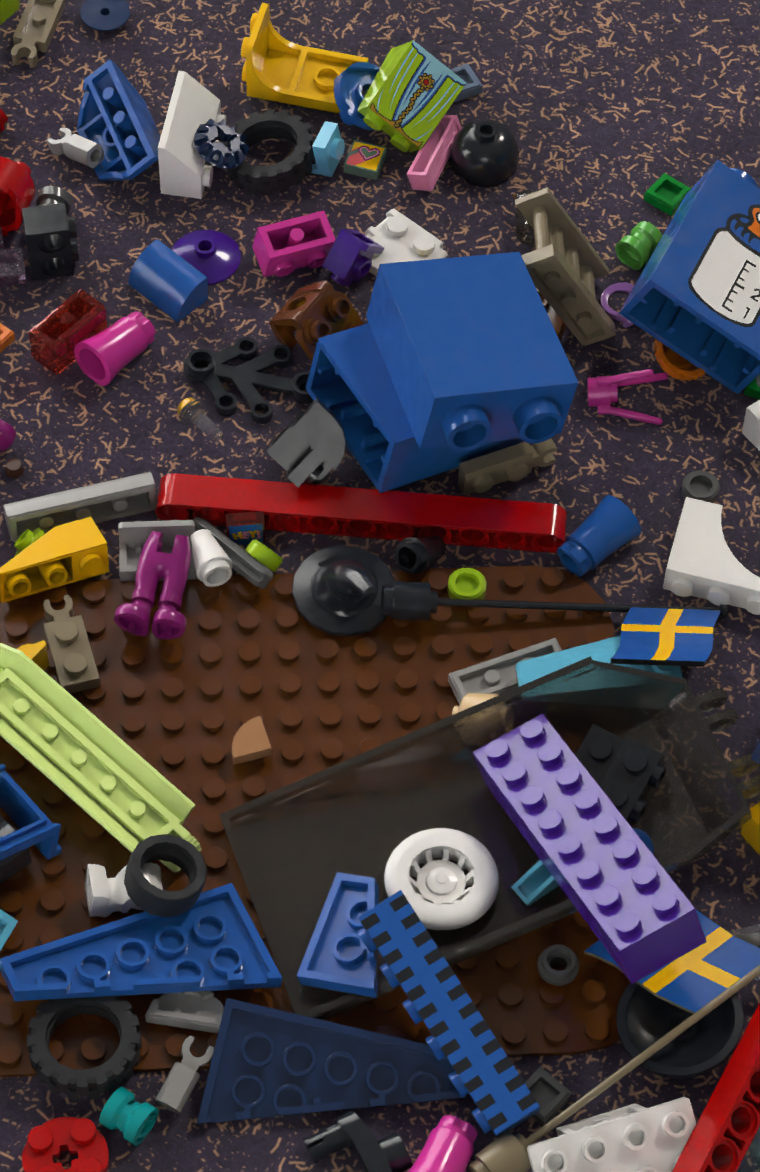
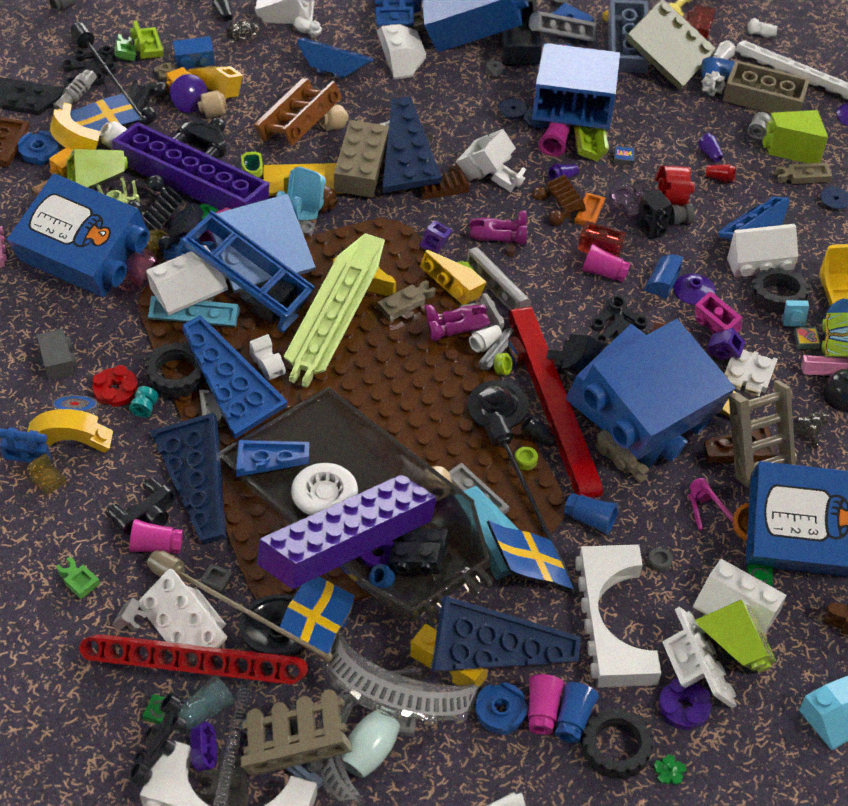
camera: 70 degrees right, 5 degrees down
light grey bar [47,128,104,168] -> none
black tyre [124,834,207,917] -> none
light grey bar [155,1035,214,1114] -> none
clear piece [177,397,224,442] -> none
dark blue gear [194,118,249,169] -> none
medium nougat tile [232,716,272,765] -> none
blue brick [357,890,541,1138] -> none

